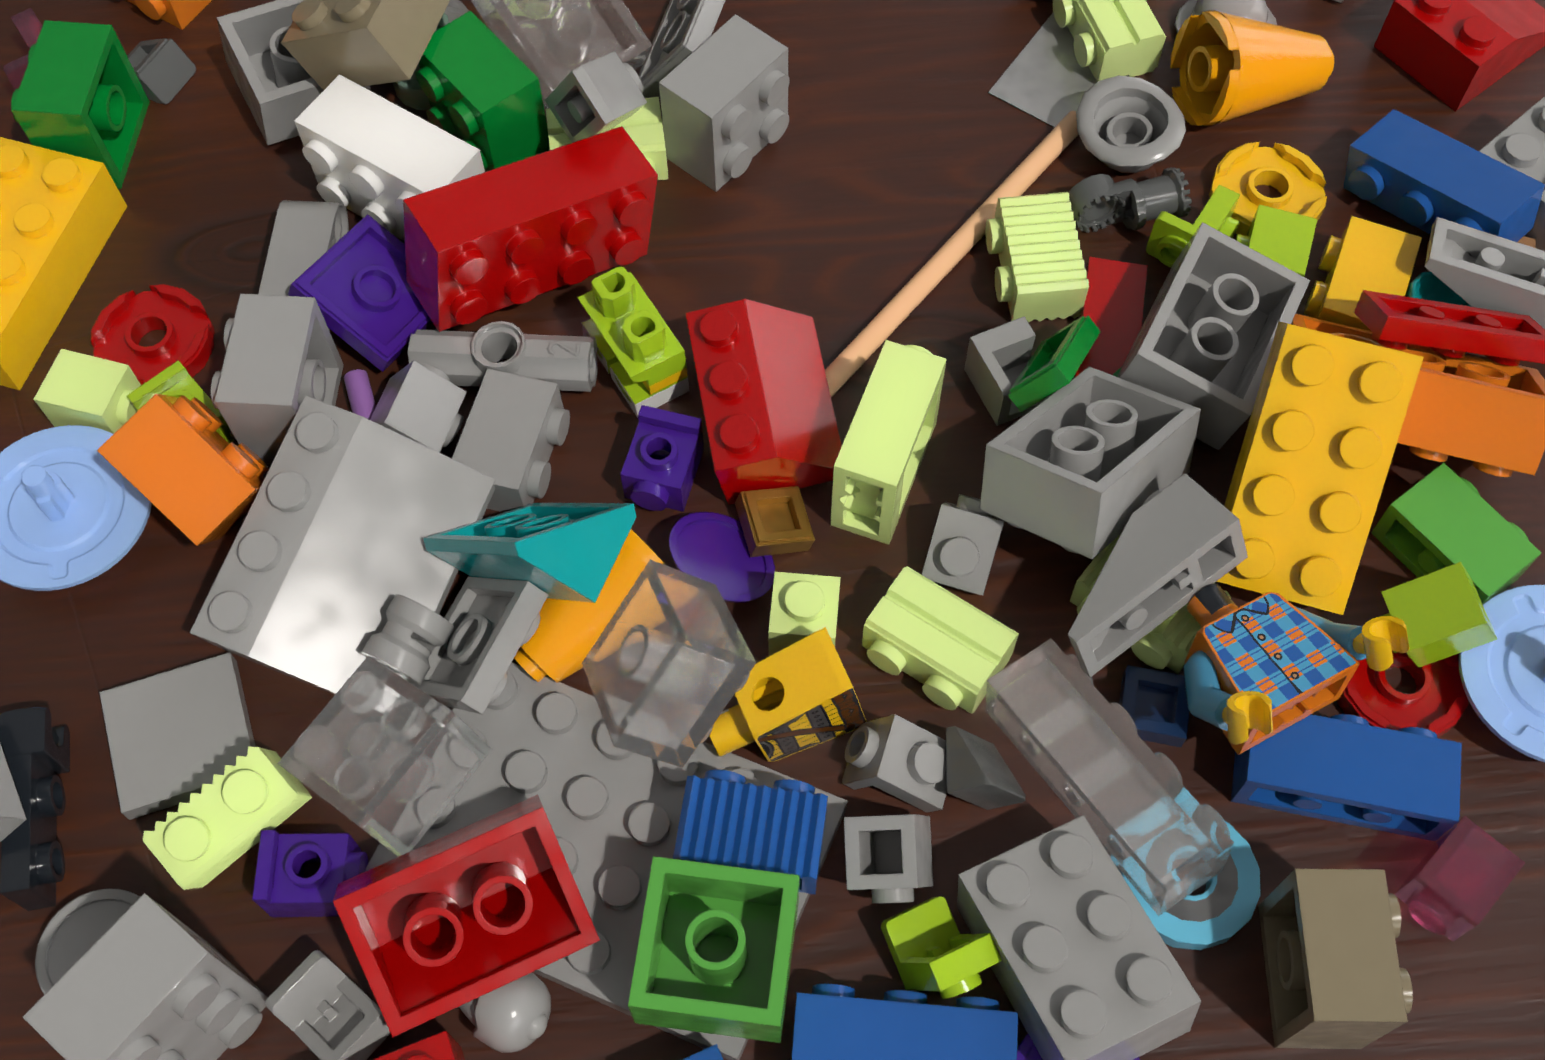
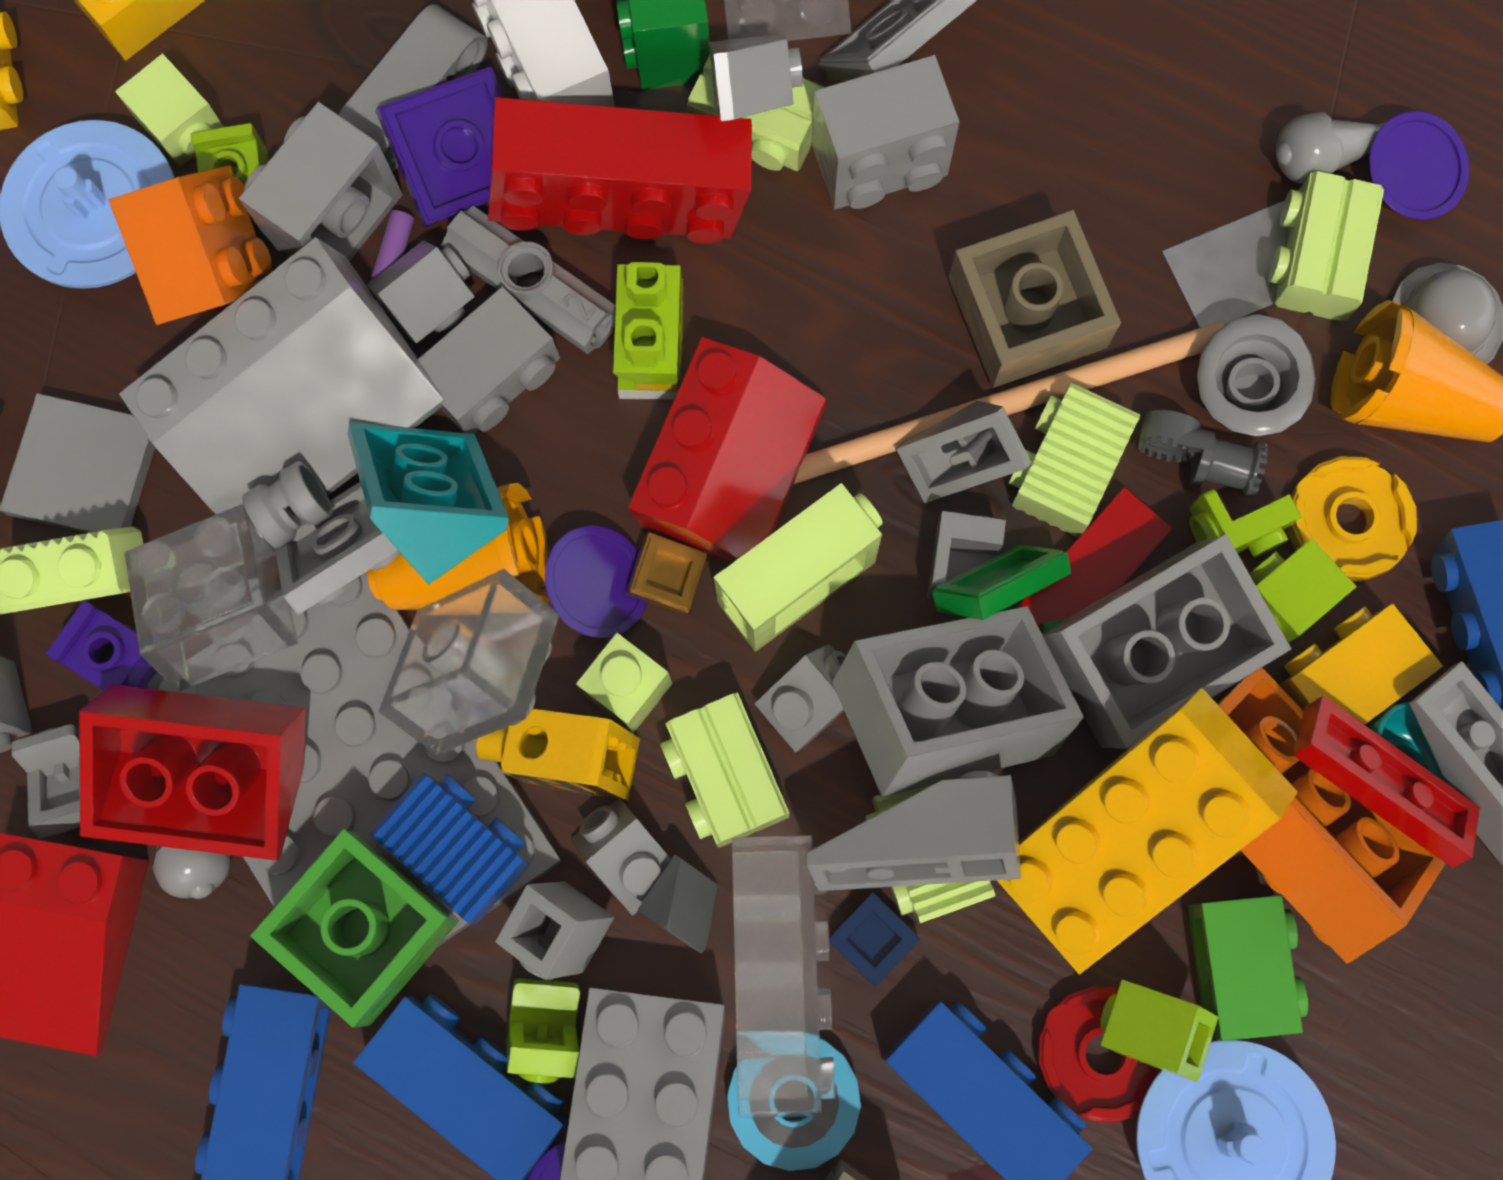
camera: 35 degrees right, 15 degrees up
red tile [91,284,215,385] -> none
dark purple brick [620,405,704,512] -> none
torso [1184,584,1410,755] -> none
none -> light grey slope [896,400,1032,503]
none -> dark tan brick [949,210,1121,388]

